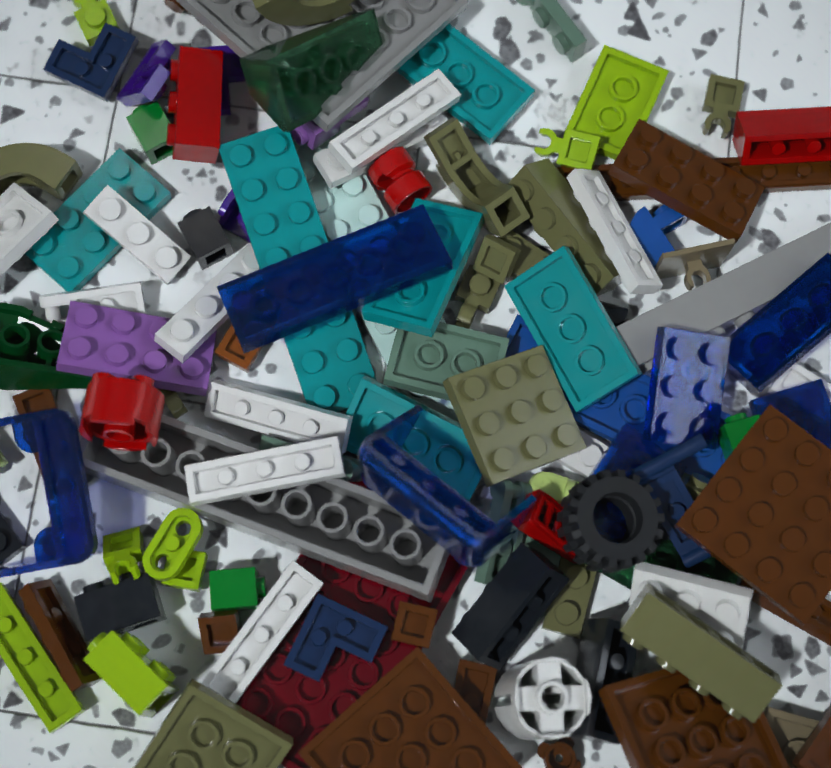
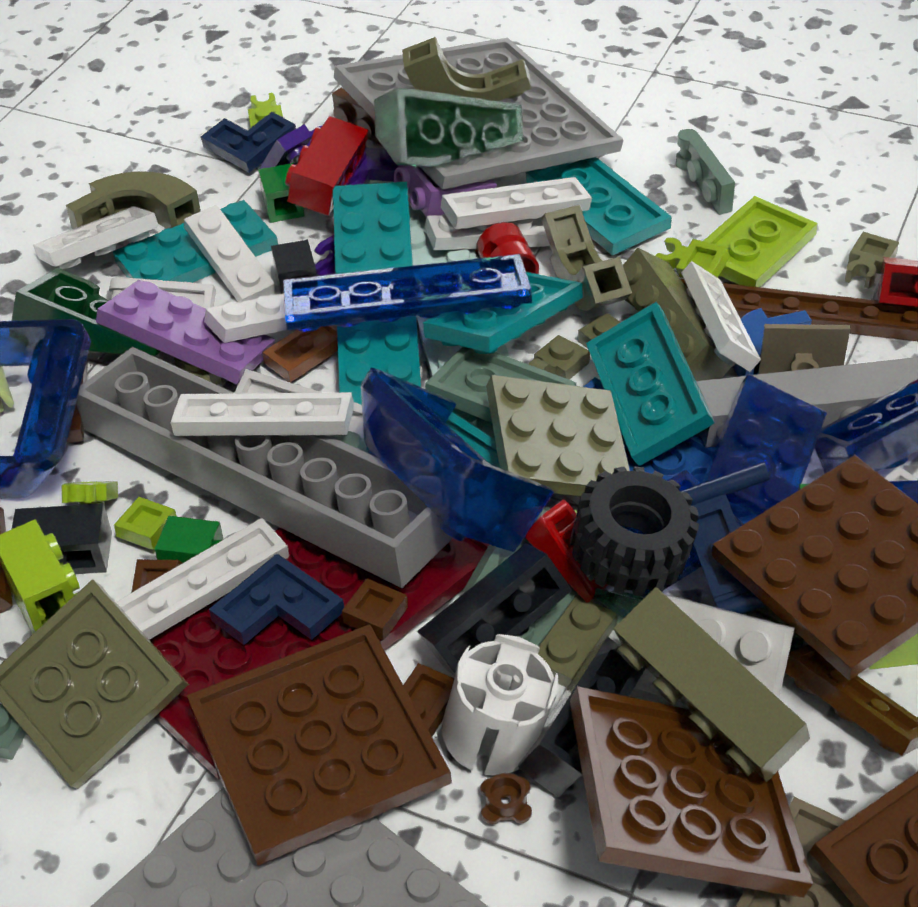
camera: 20 degrees right, 30 degrees down
red brick [79,372,165,451] -> none
lime plate [142,508,203,582] -> none
olive plate [472,234,521,284] -> none
reddish brown plate [608,119,765,244] -> none

